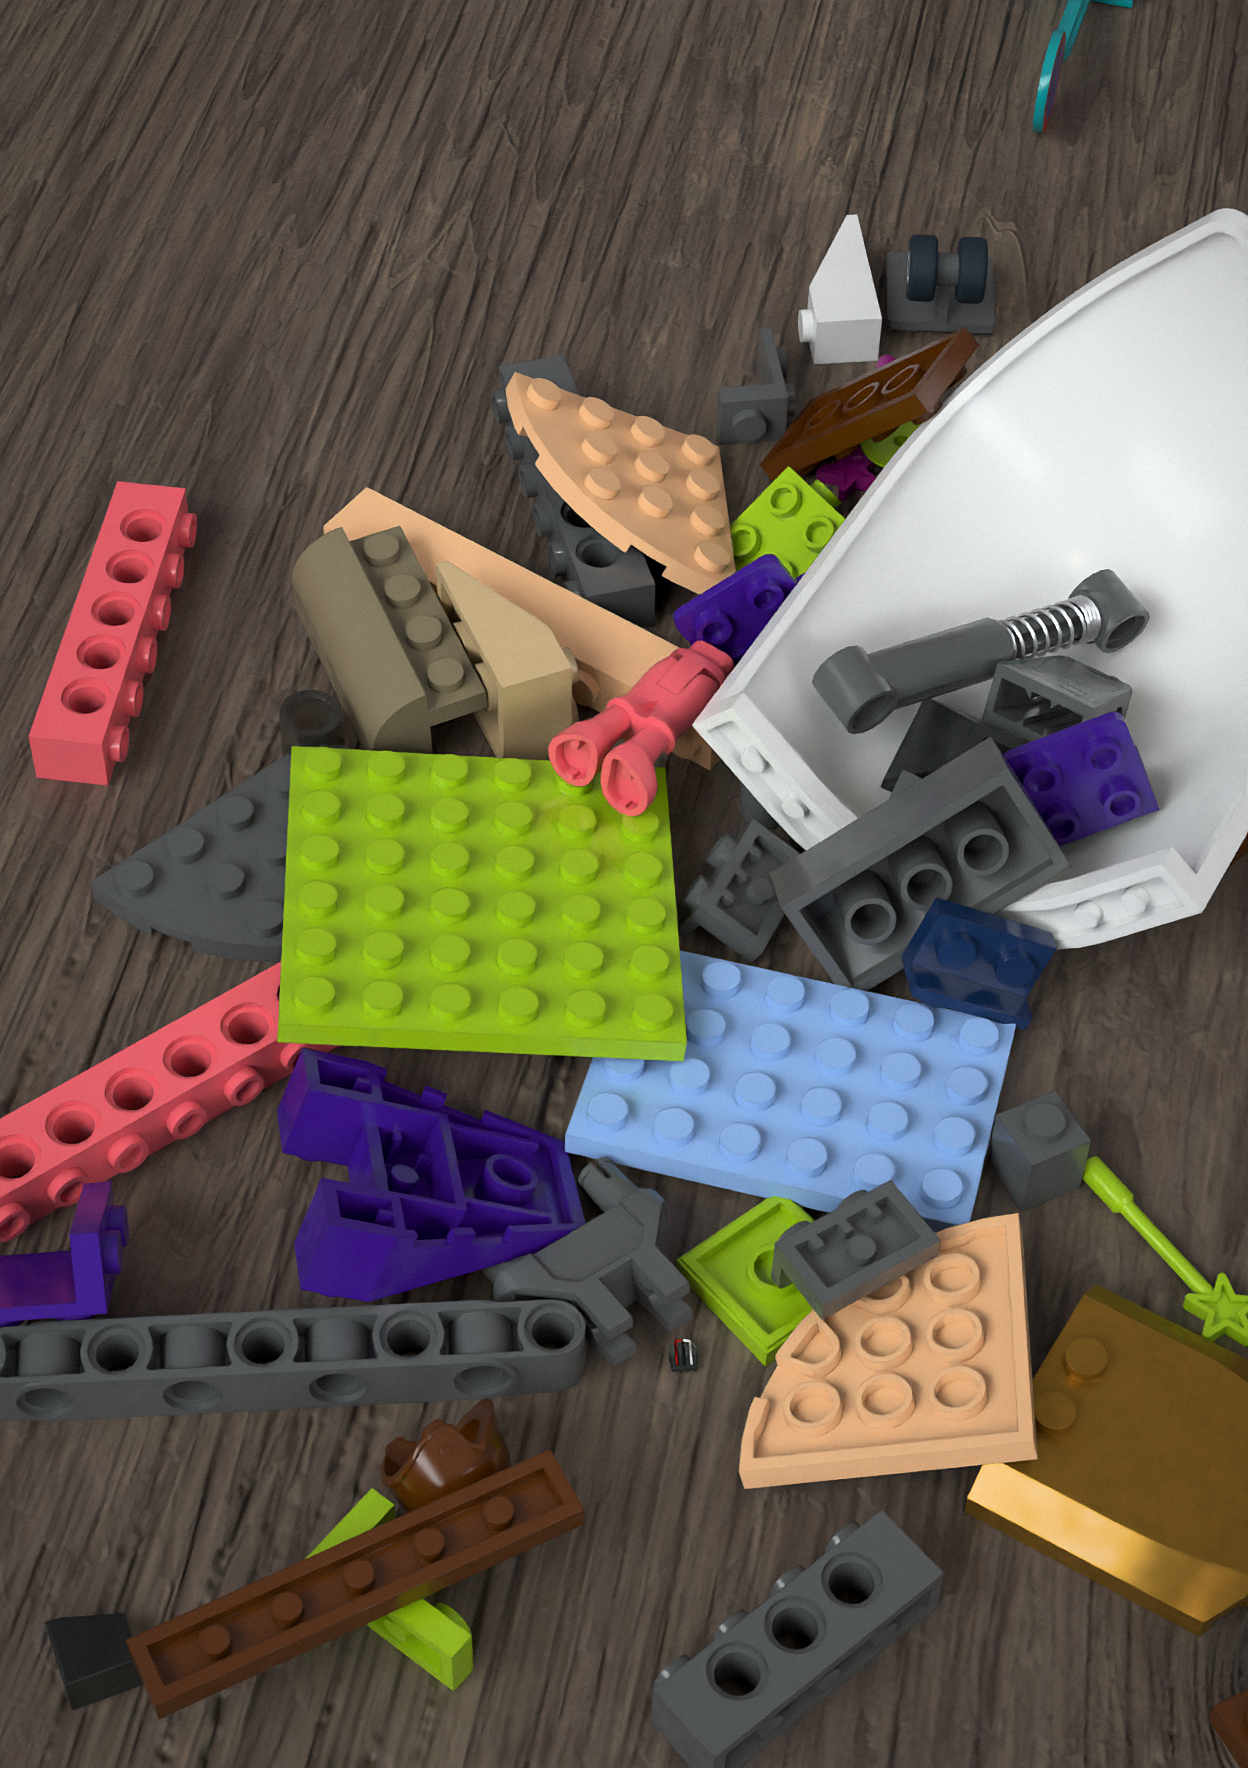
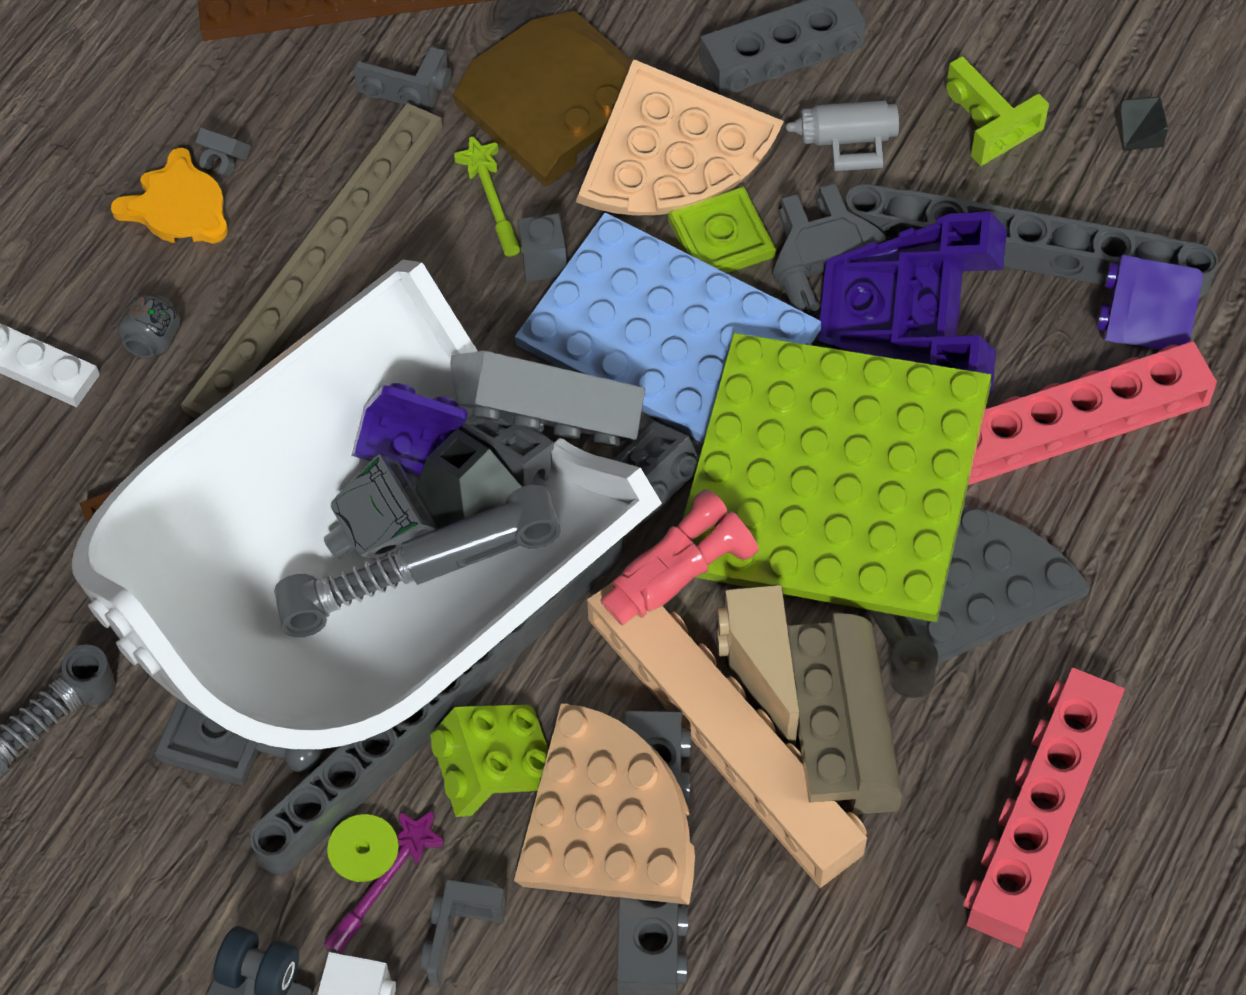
camera: 160 degrees left, 10 degrees up
reddish brown plate [126,1449,584,1719] -> none
reddish brown helmet [380,1398,511,1513] -> none
dark purple bracket [673,554,806,668] -> none
reddish brown plate [759,327,979,481] -> none
dark grey bracket [771,1180,941,1320] -> none
dark blue bracket [901,897,1057,1030] -> none
none -> light grey piece [786,100,899,171]

